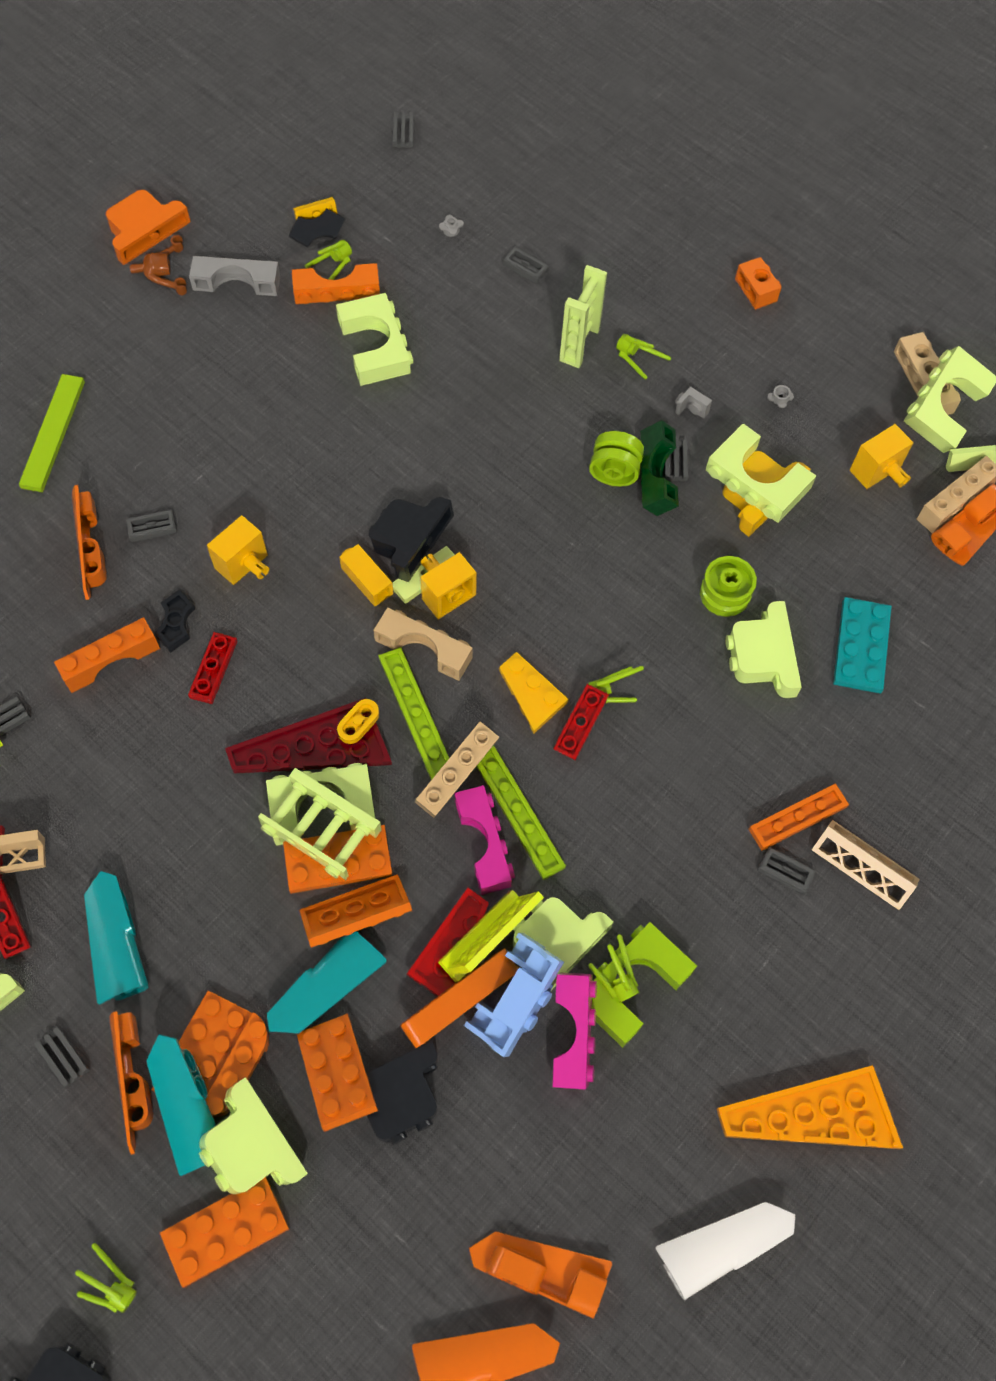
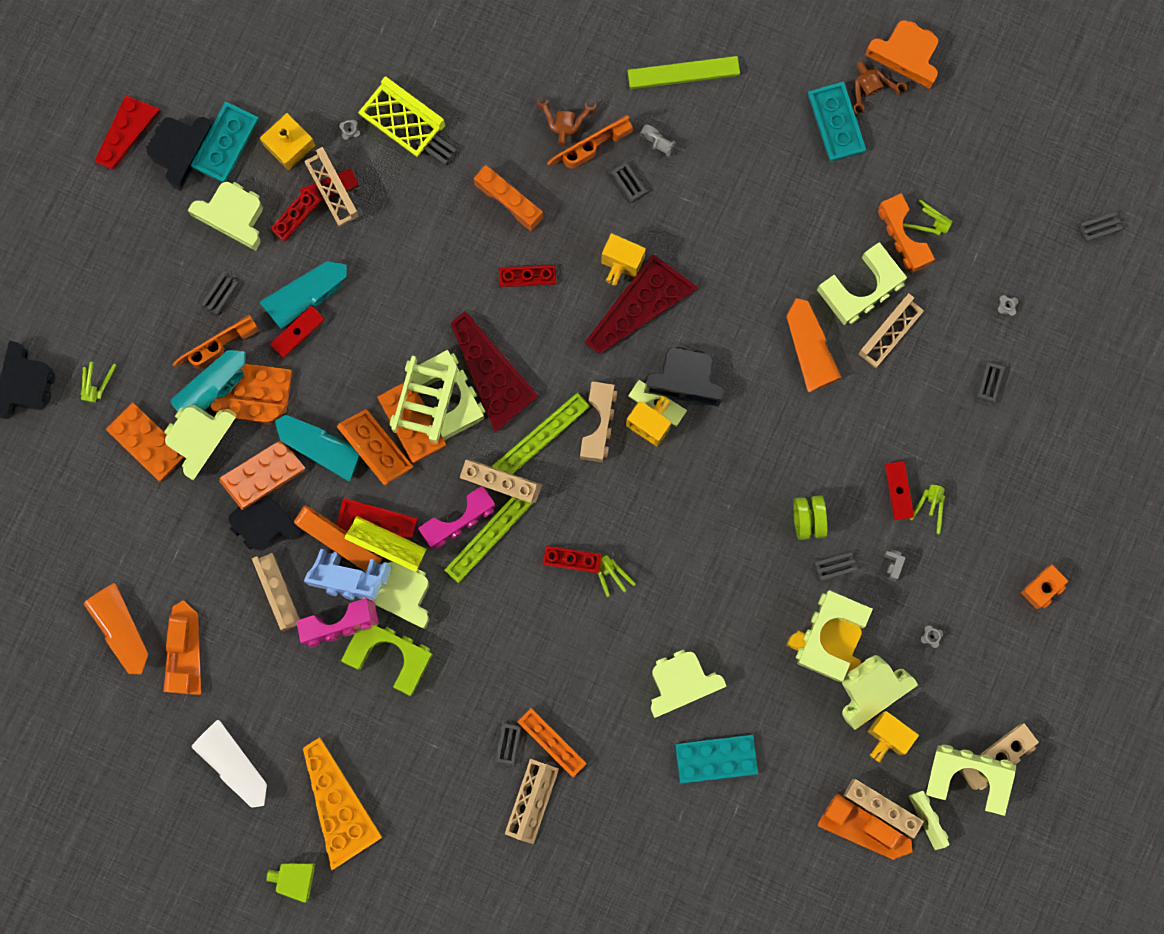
camera: 75 degrees right, 15 degrees up
black tile [155,590,195,653] -> none
light grey arch [189,256,280,296] -> none
black tile [289,209,345,247] -> none
yellow tile [293,197,338,221] -> none
yellow plate [337,699,379,744] -> none
yellow brick [339,544,394,607] -> none
yellow wing [499,652,568,734] -> none
yellowish green fence [559,265,607,368] -> none
lime plant [588,934,639,1003] -> none
dark green arch [640,420,679,516] -> none
lime wheel [700,556,757,617] -> none
none -> tan fence [252,553,300,632]
none -> lime torso [267,863,316,903]
none -> red tile [270,306,325,359]
none -> dark orange piece [537,98,597,146]
none -> dark red wing [584,254,698,355]
none -> light grey connector [640,125,676,157]
none -> orange panel [786,298,842,392]
none -> teal plate [808,81,866,162]
none -> yellowish green brick [842,655,918,730]
none -> tan fence [859,293,924,368]
none -> red tile [885,461,914,521]

